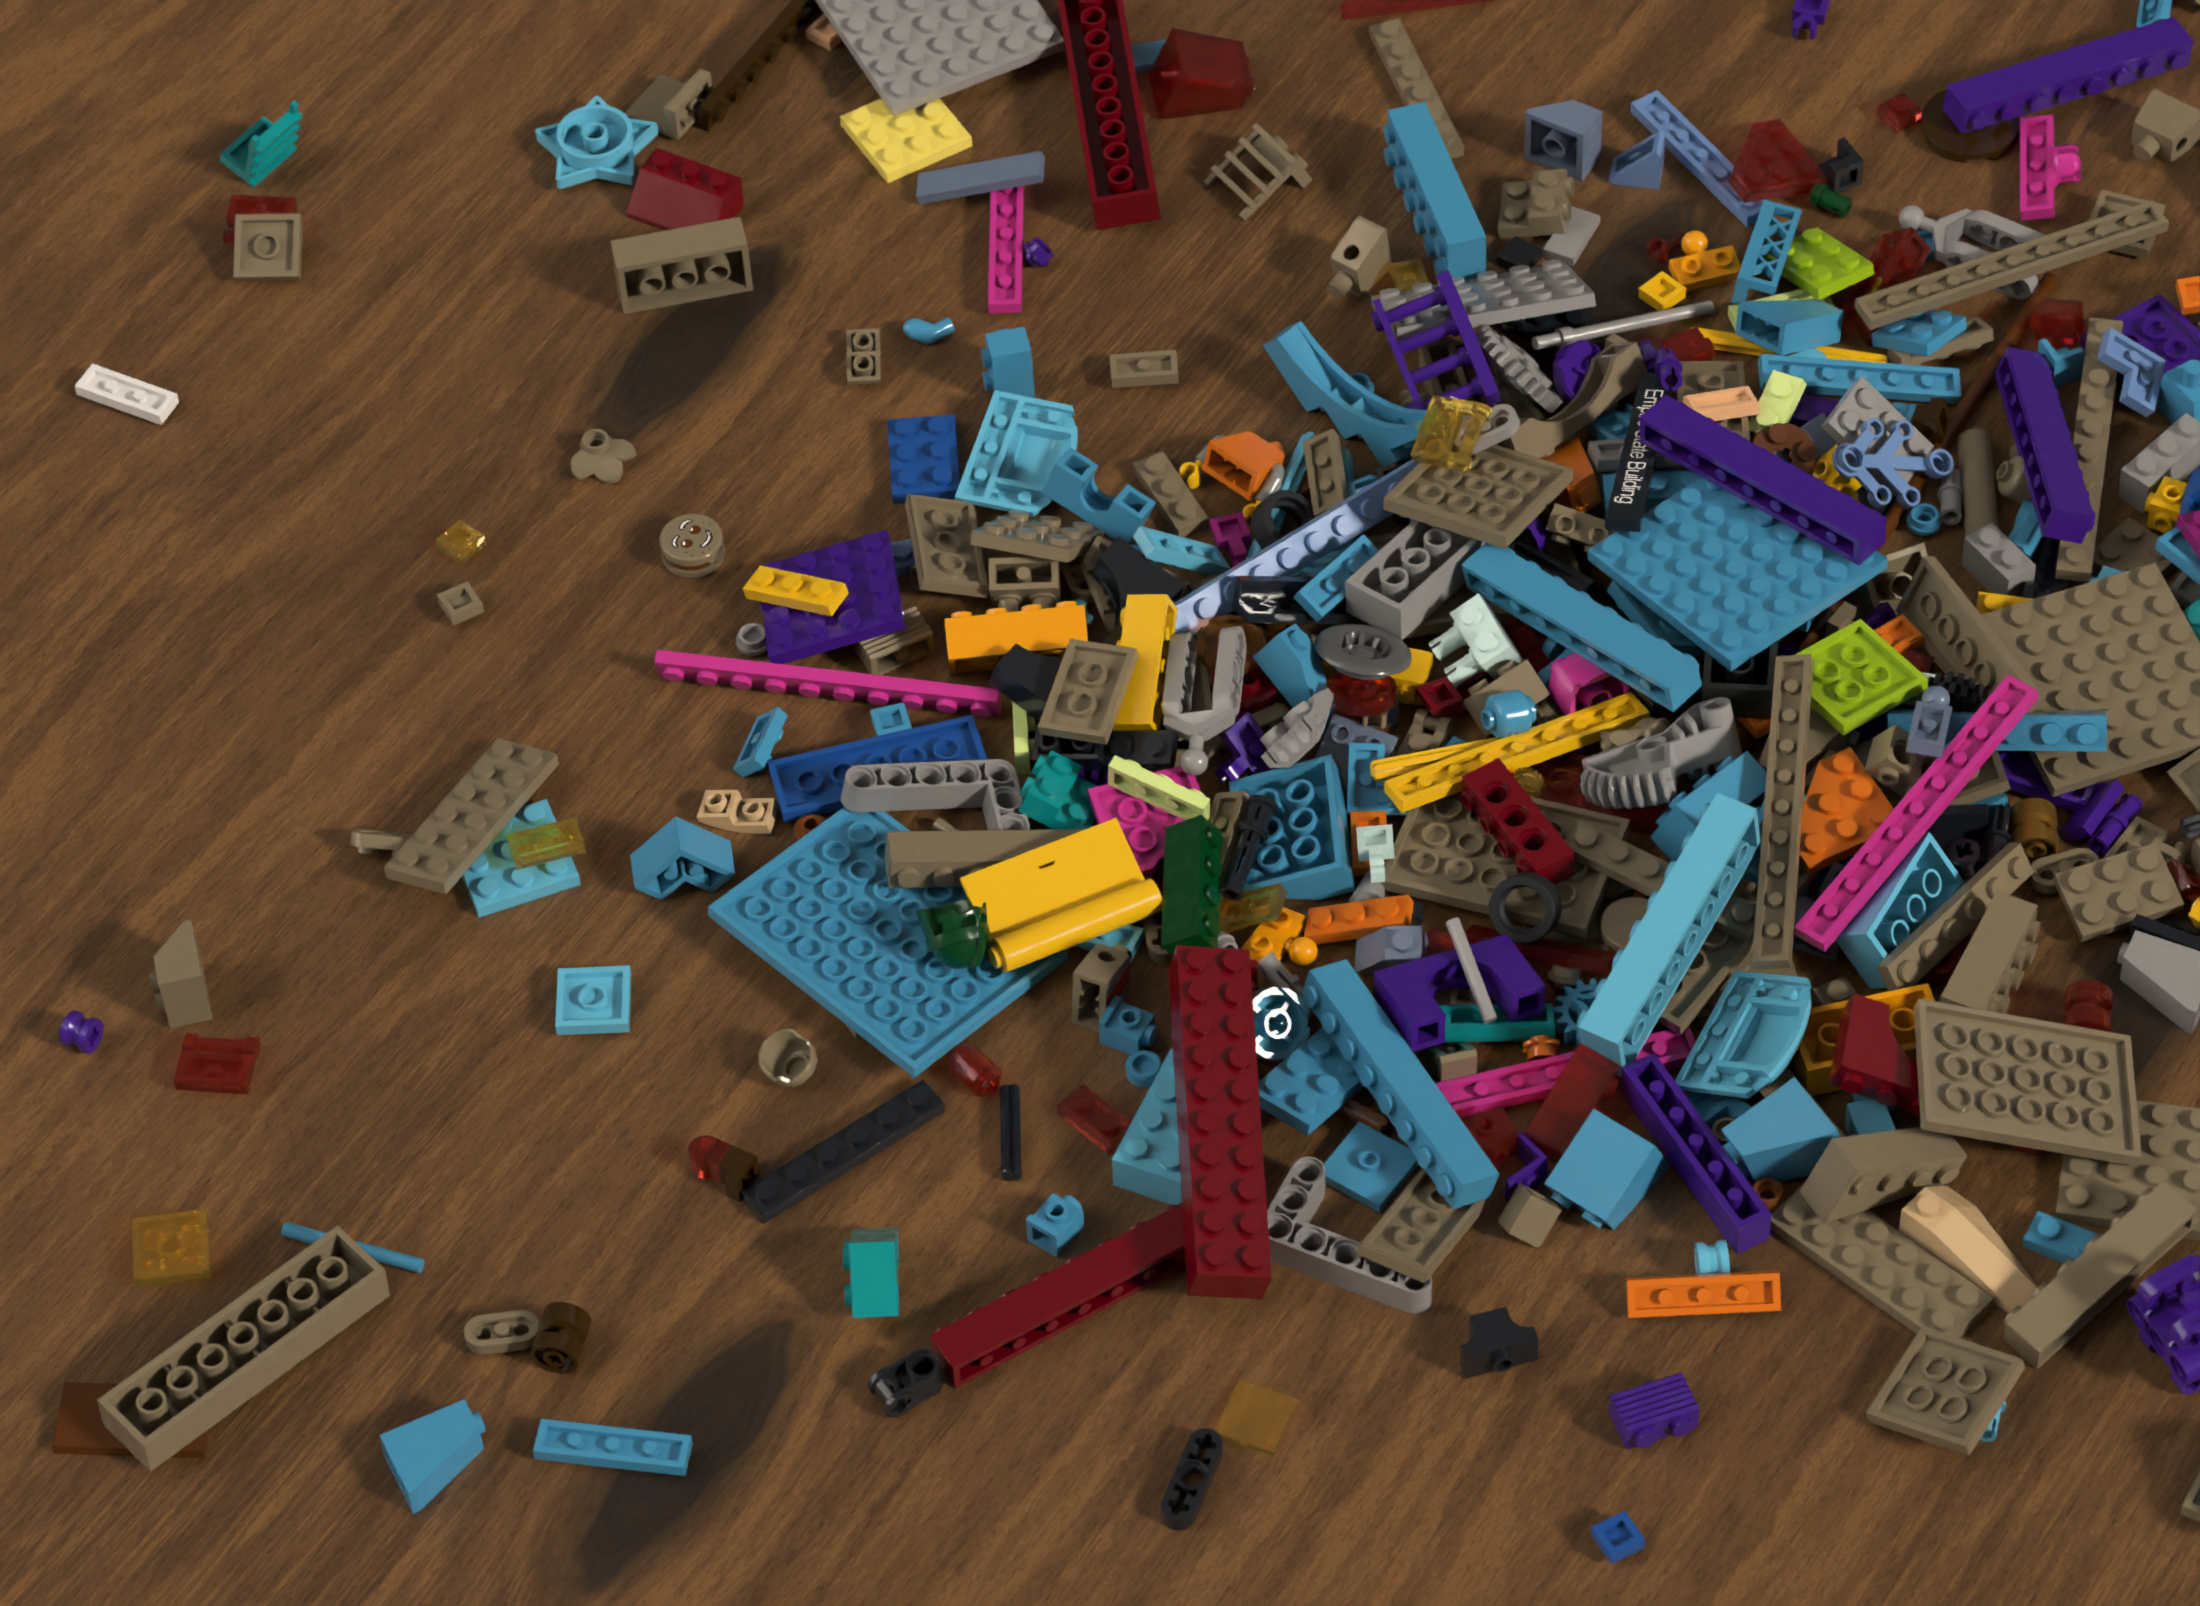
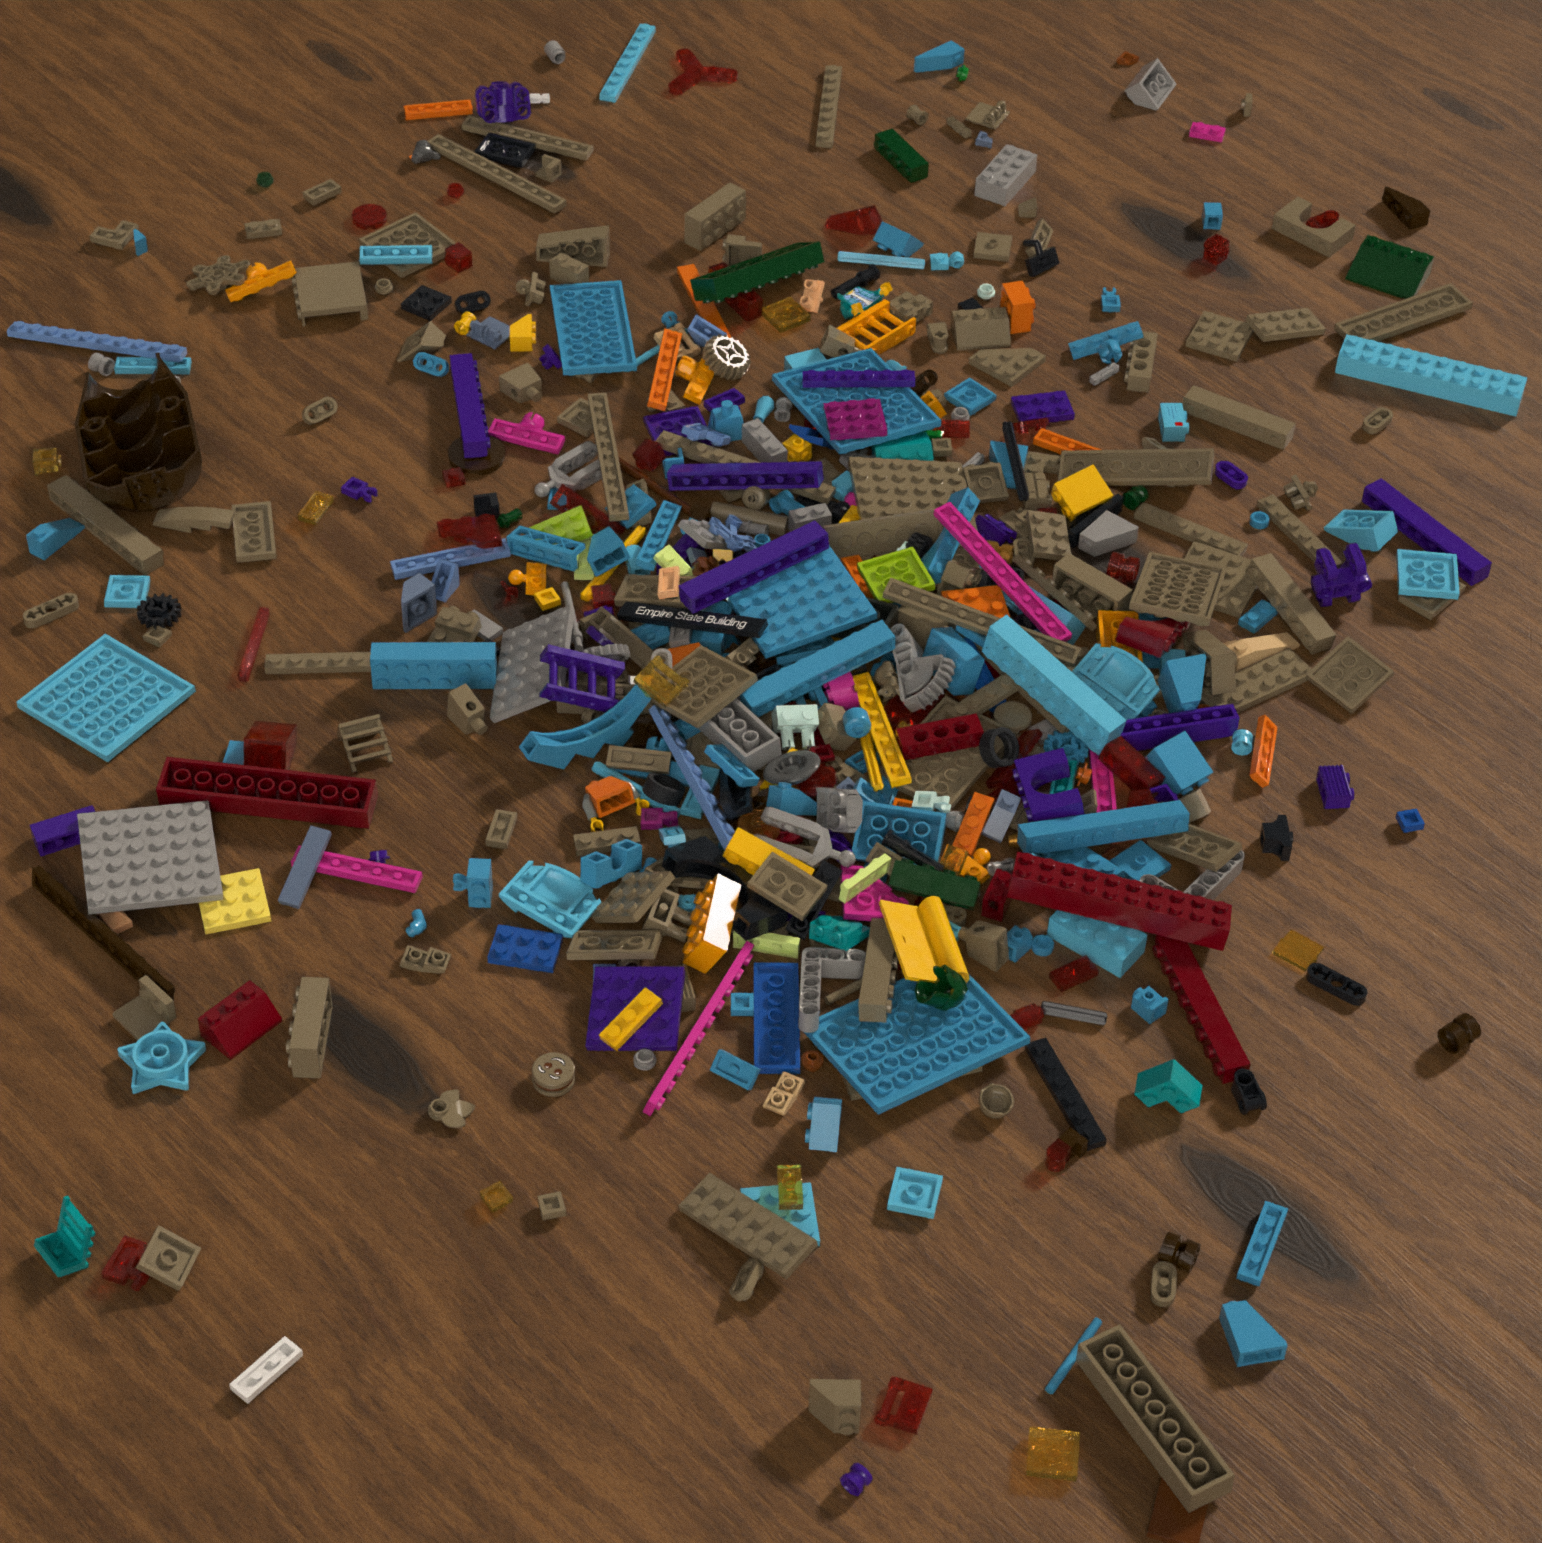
camera: 80 degrees left, 5 degrees down
clear yellow plate [1388,258,1429,291] -> none
light grey bar [1446,918,1497,1024] -> none
dark purple pin [1654,347,1683,391] -> none
sand blue plate [1906,685,1952,758] -> none

